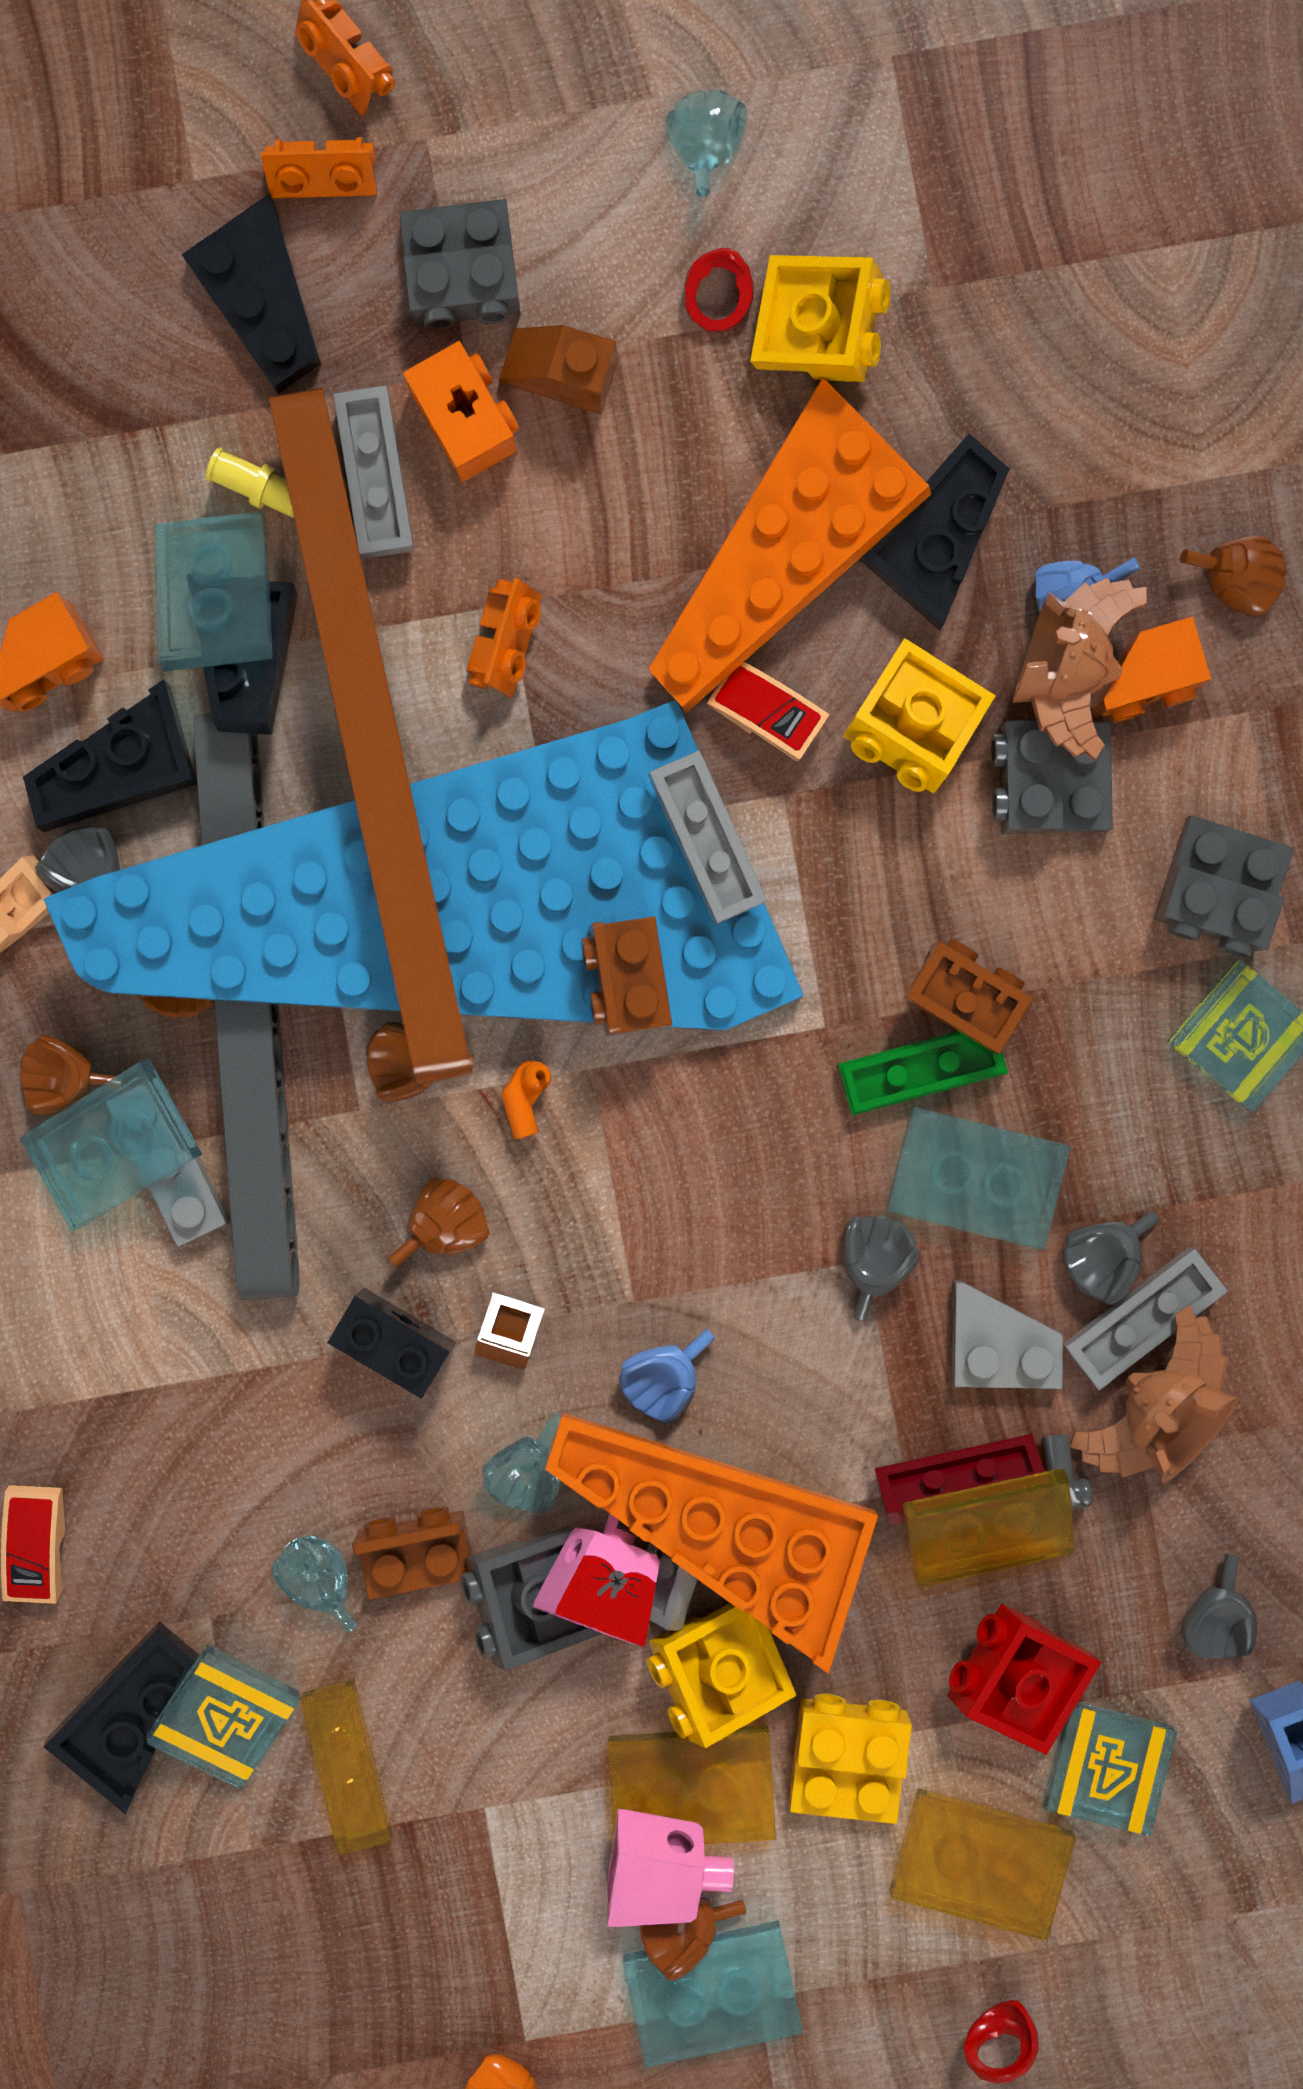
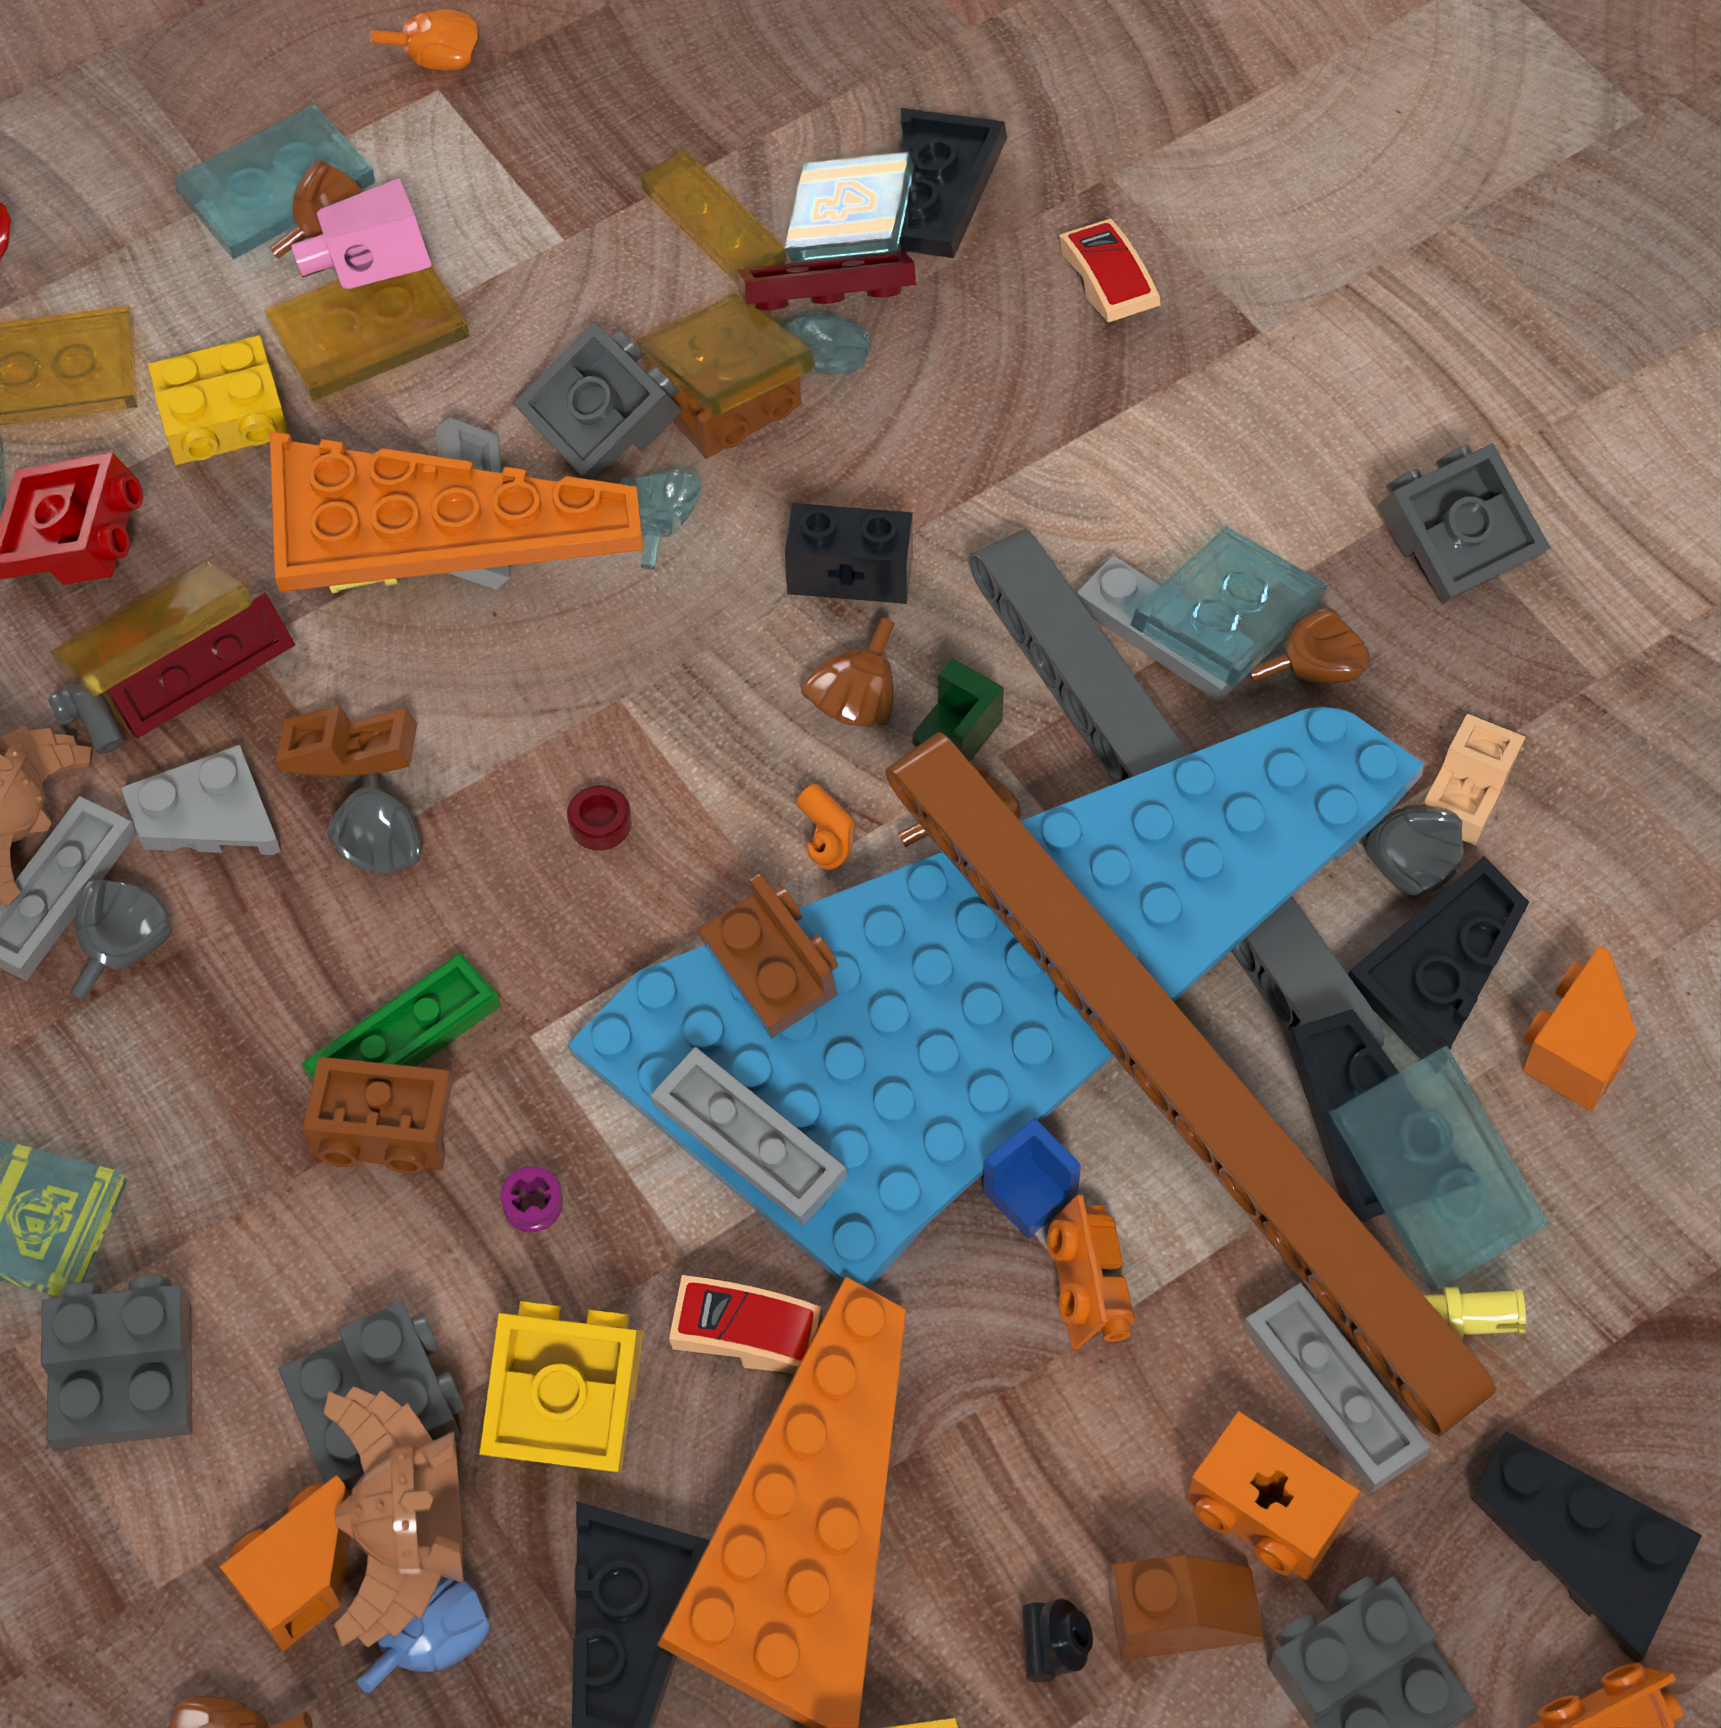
camera: 155 degrees right, 30 degrees down
slope [474,1293,544,1369] -> none
torso [533,1514,660,1647] -> none
medium blue piece [619,1329,715,1424] -> none
yellow plate [646,1603,797,1748] -> none
clear light blue tile [886,1106,1071,1251] -> none
none -> dark orange slope [275,705,417,776]
none -> magenta bush [501,1166,563,1232]
none -> dark red tile [567,785,632,850]
none -> clear yellow tile [636,293,816,416]
none -> dark red plate [737,250,916,311]
none -> dark green panel [912,658,1004,762]
none -> blue panel [983,1118,1081,1239]
none -> black plate [1022,1598,1093,1682]

